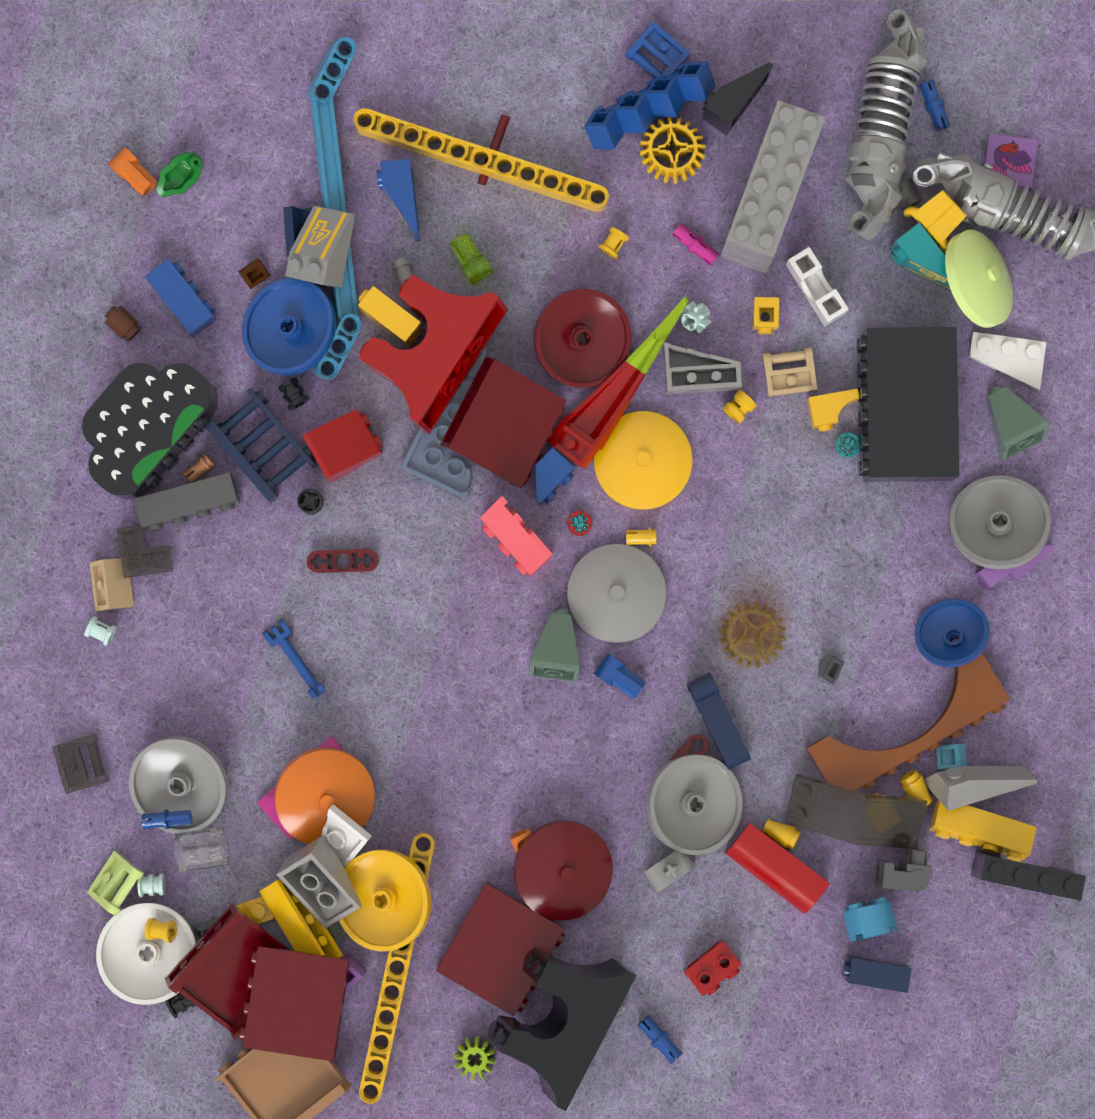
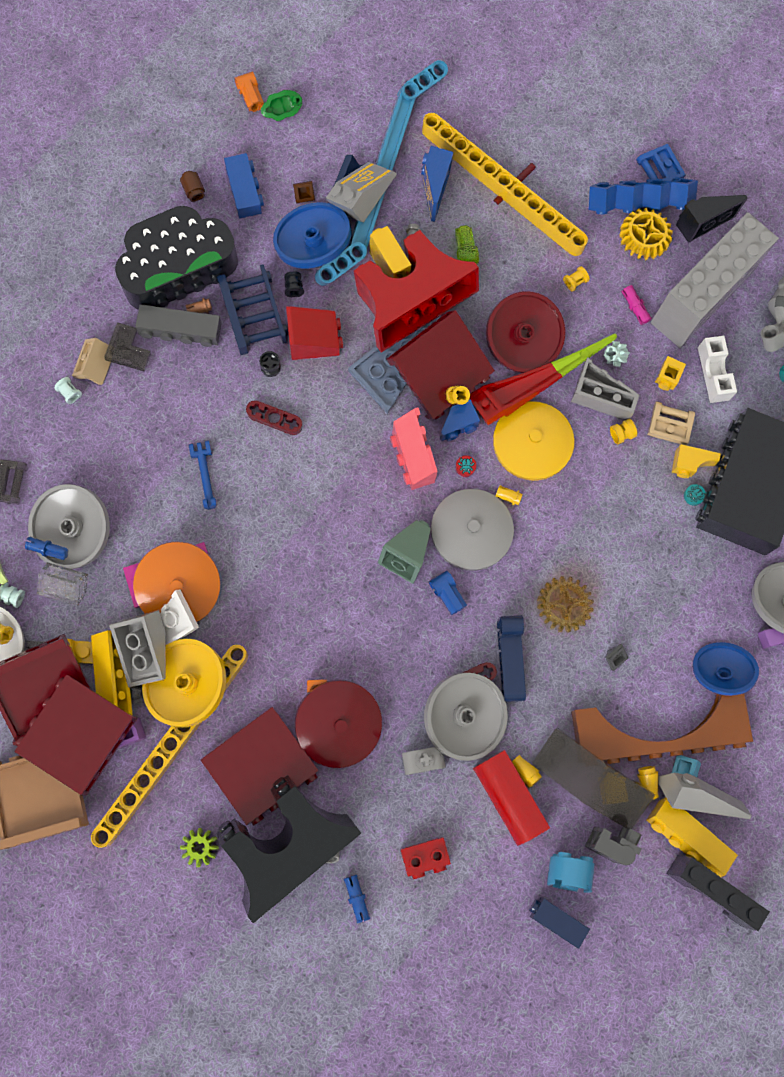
camera: 10 degrees right, 10 degrees down
none -> yellow bush [446,386,470,405]

